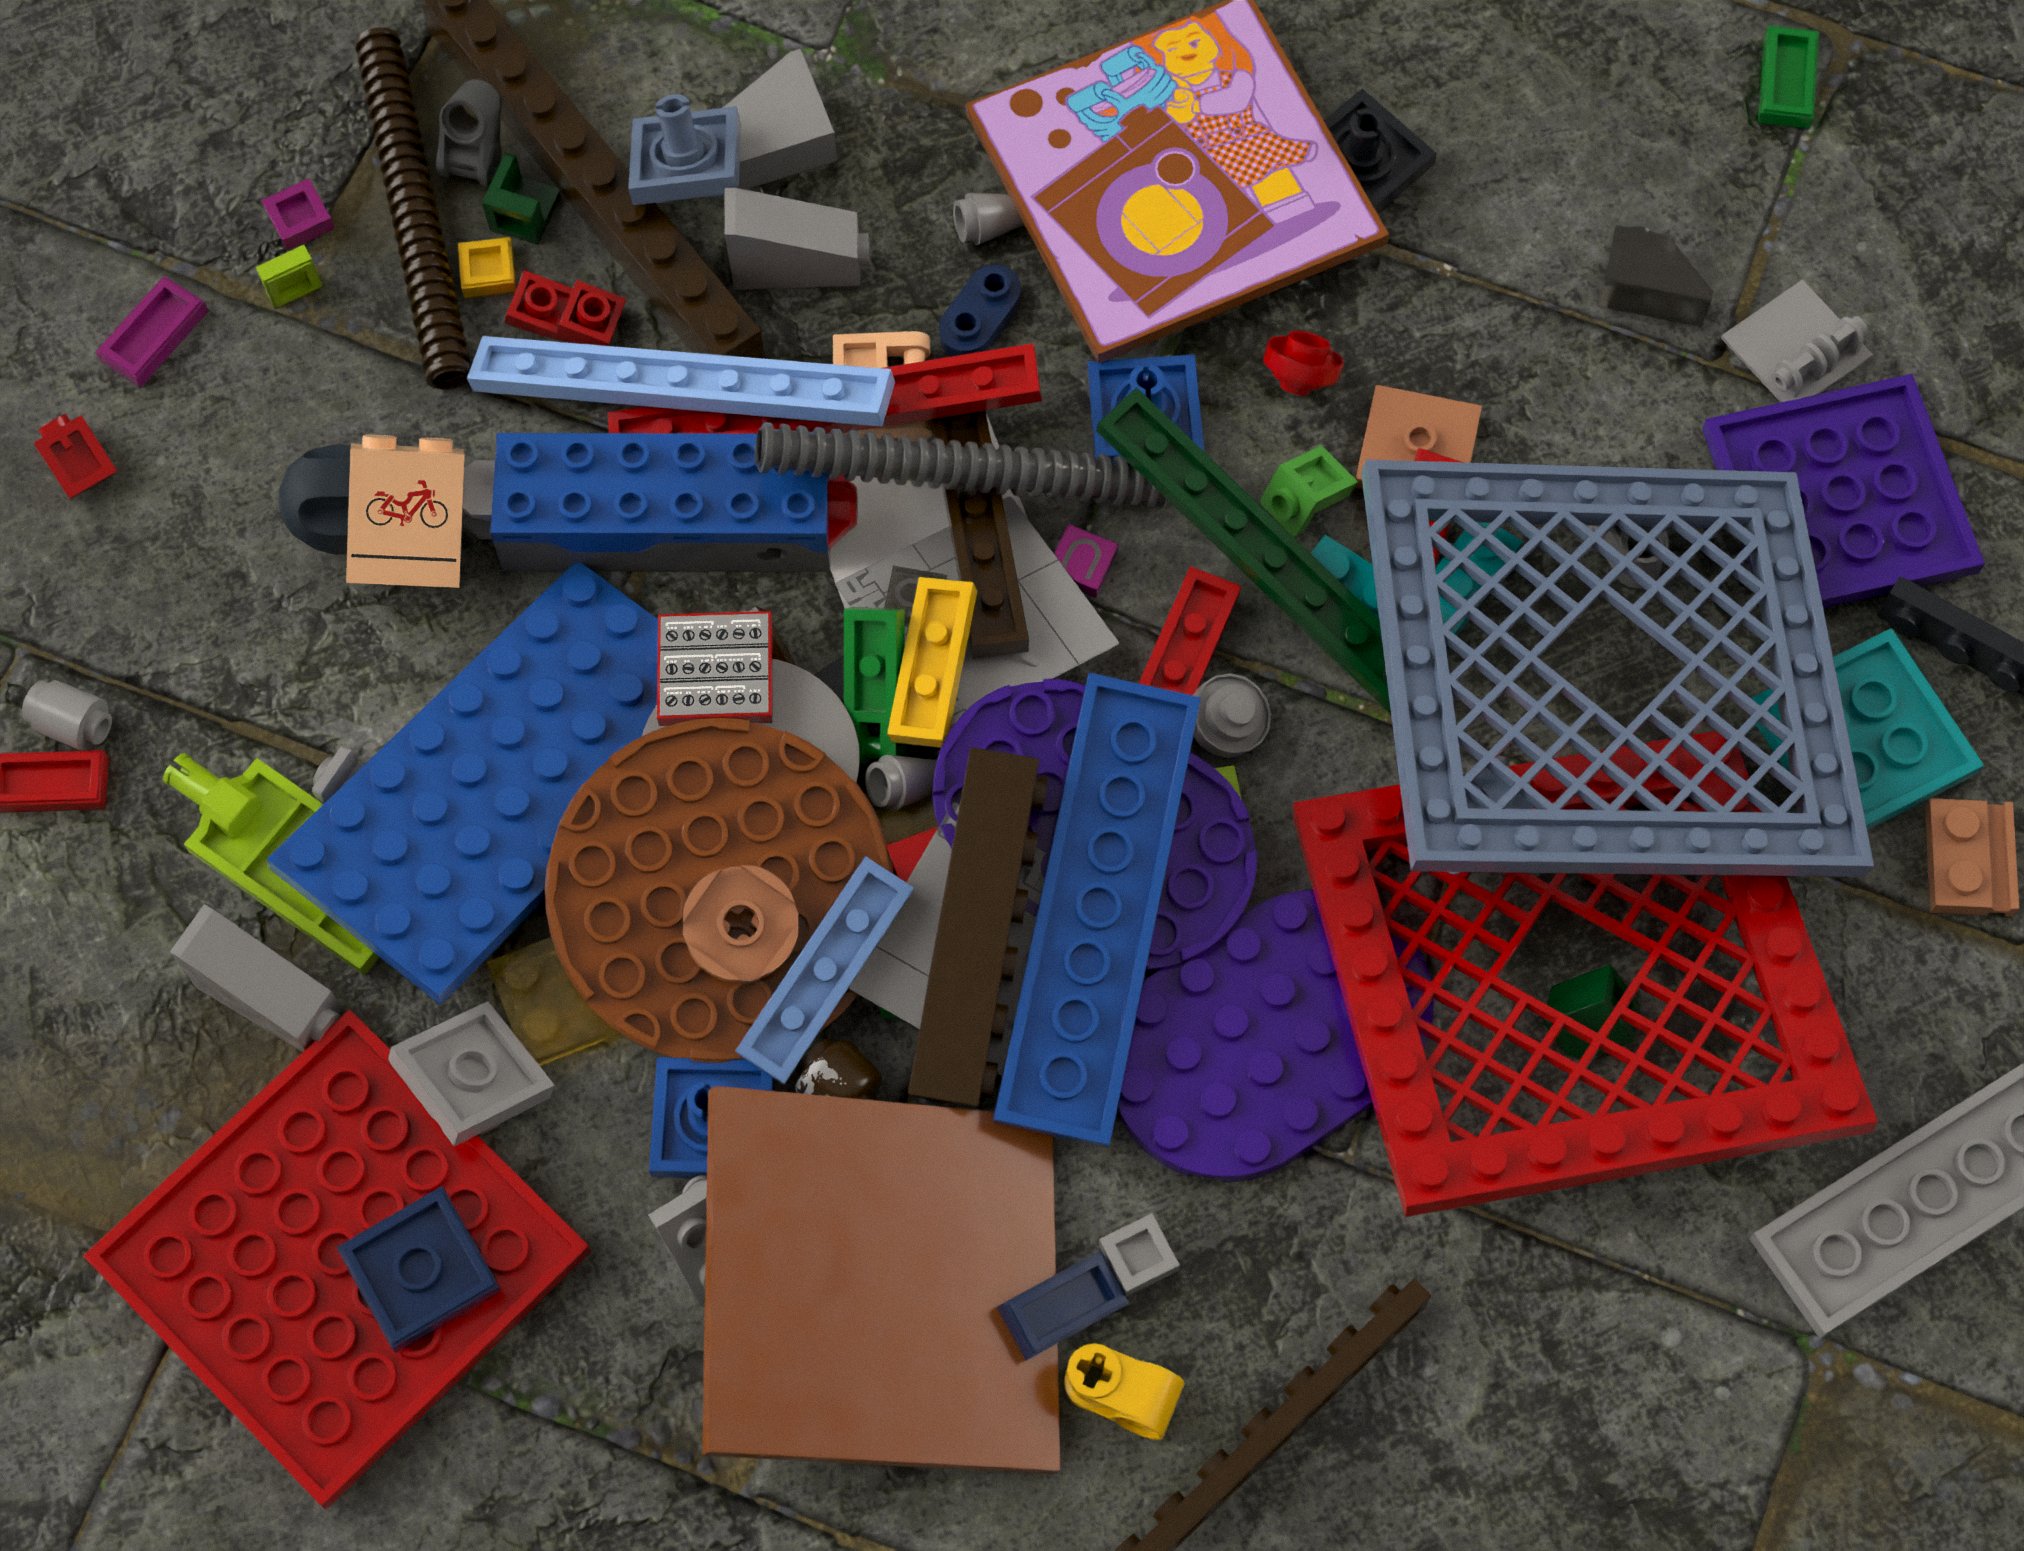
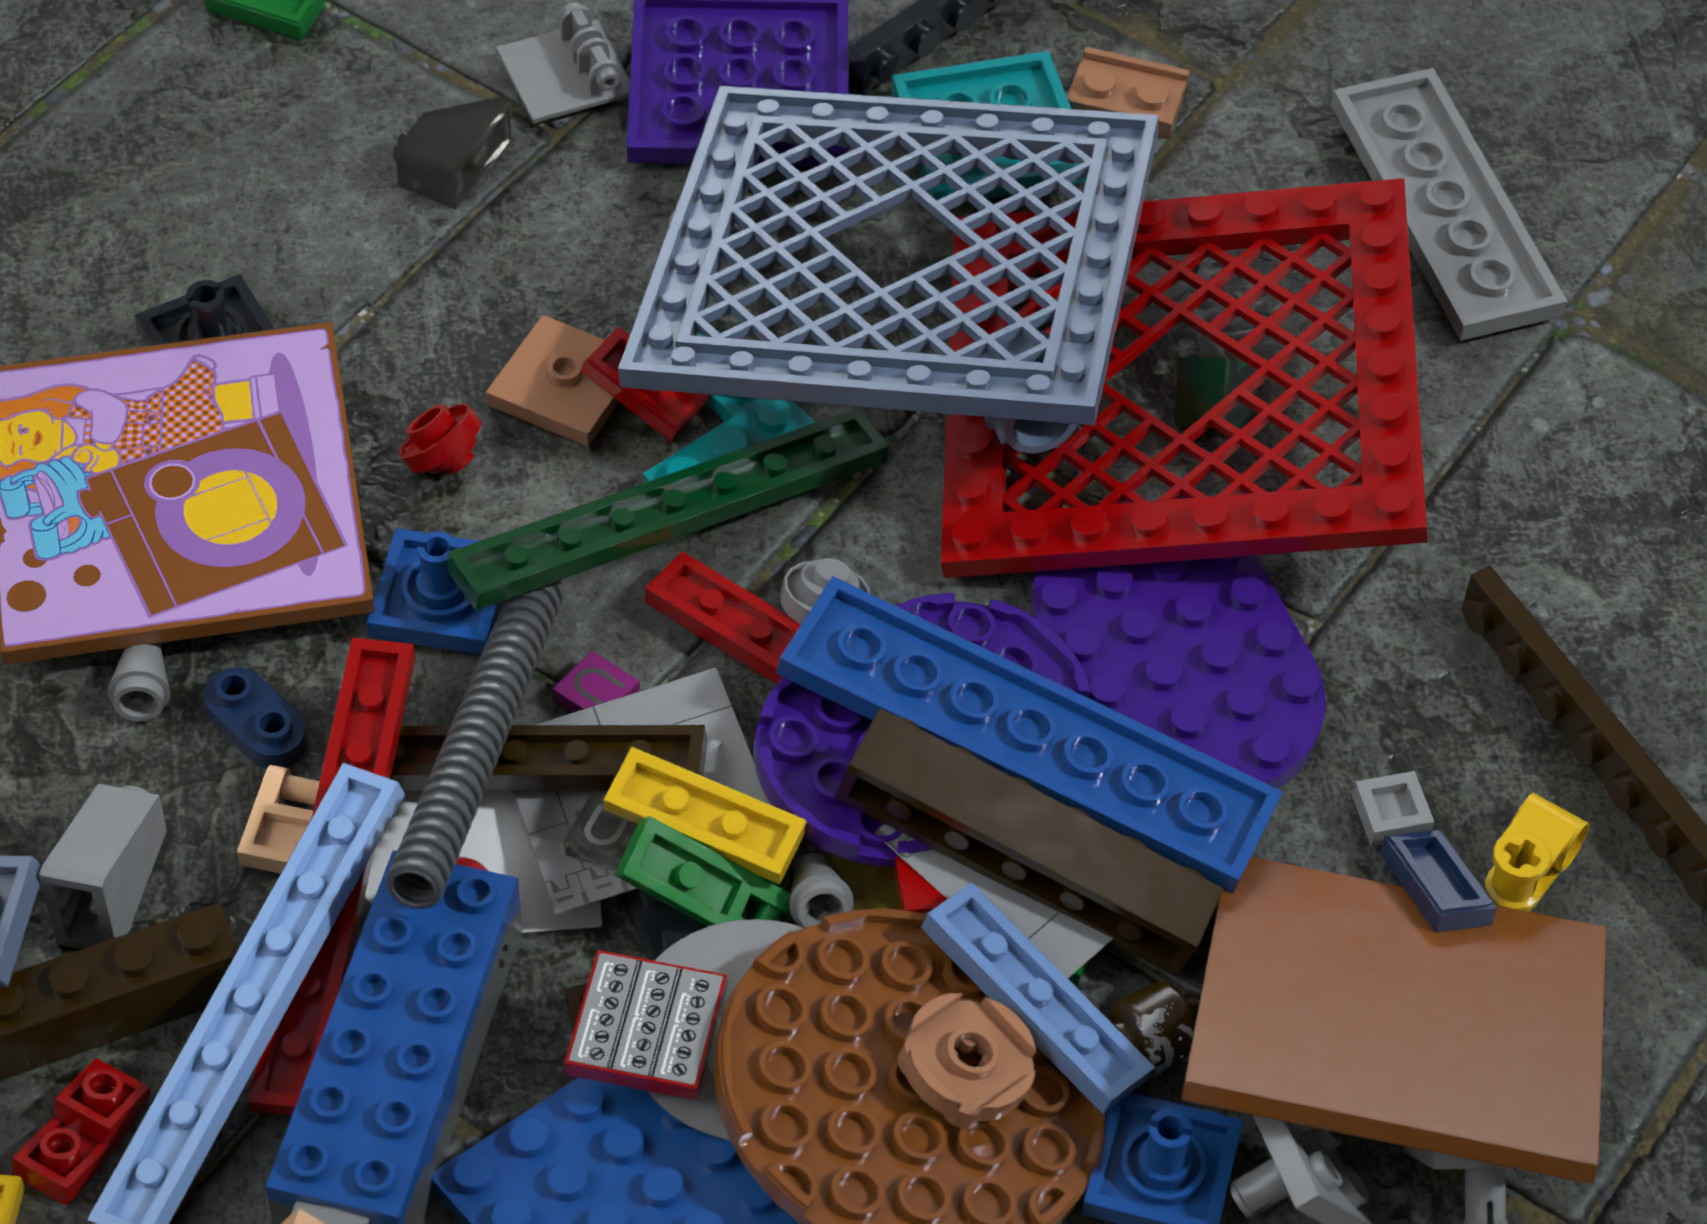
camera: 80 degrees left, 15 degrees down
bright green bracket [1260,445,1358,537] -> none

